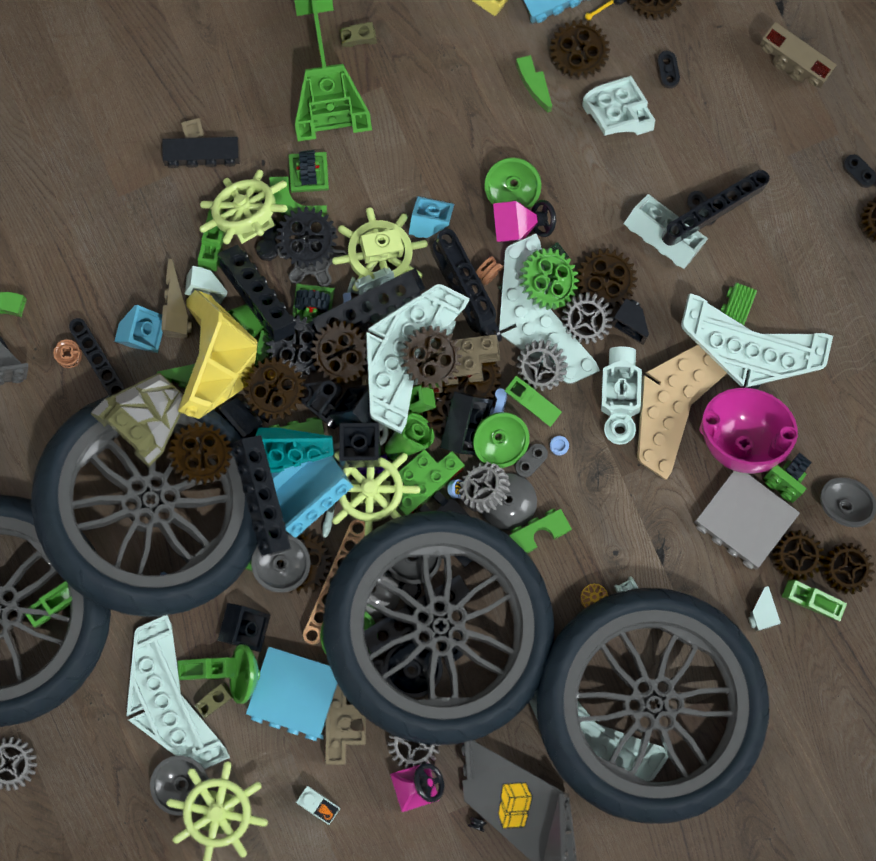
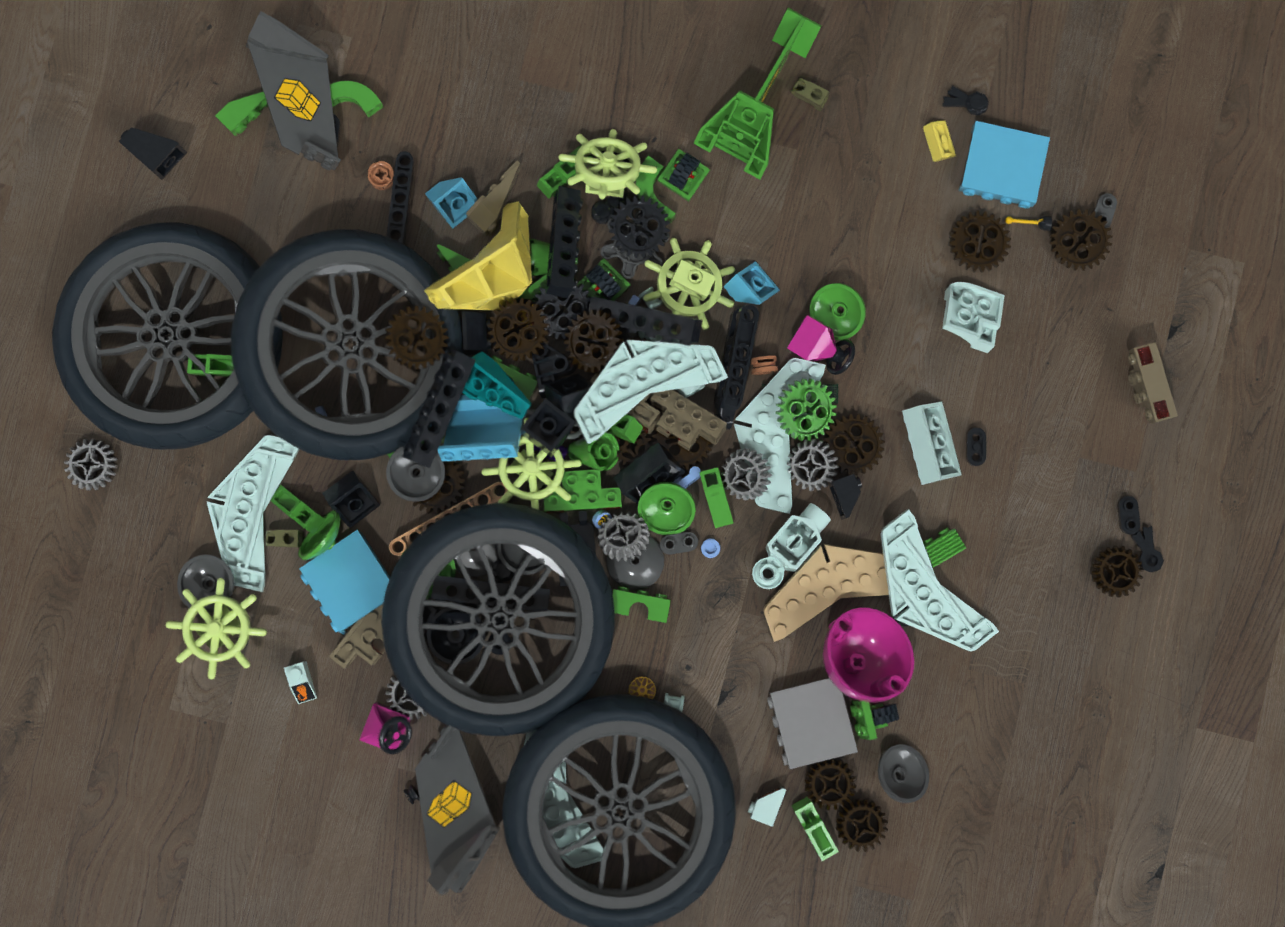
camera: 35 degrees right, 5 degrees up
wedge [91,373,183,467] -> none
black brick [162,137,240,168] -> none
dark tan plate [181,118,205,138] -> none
light aqua slope [185,266,227,304] -> none
light aqua piece [322,504,335,538] -> none
light aqua hinge [355,268,395,295] -> none
dark brown gear [399,325,462,389] -> none
bright green slope [516,55,552,112] -> none
black plate [657,51,680,89] -> none
black beam [662,170,770,246] -> none

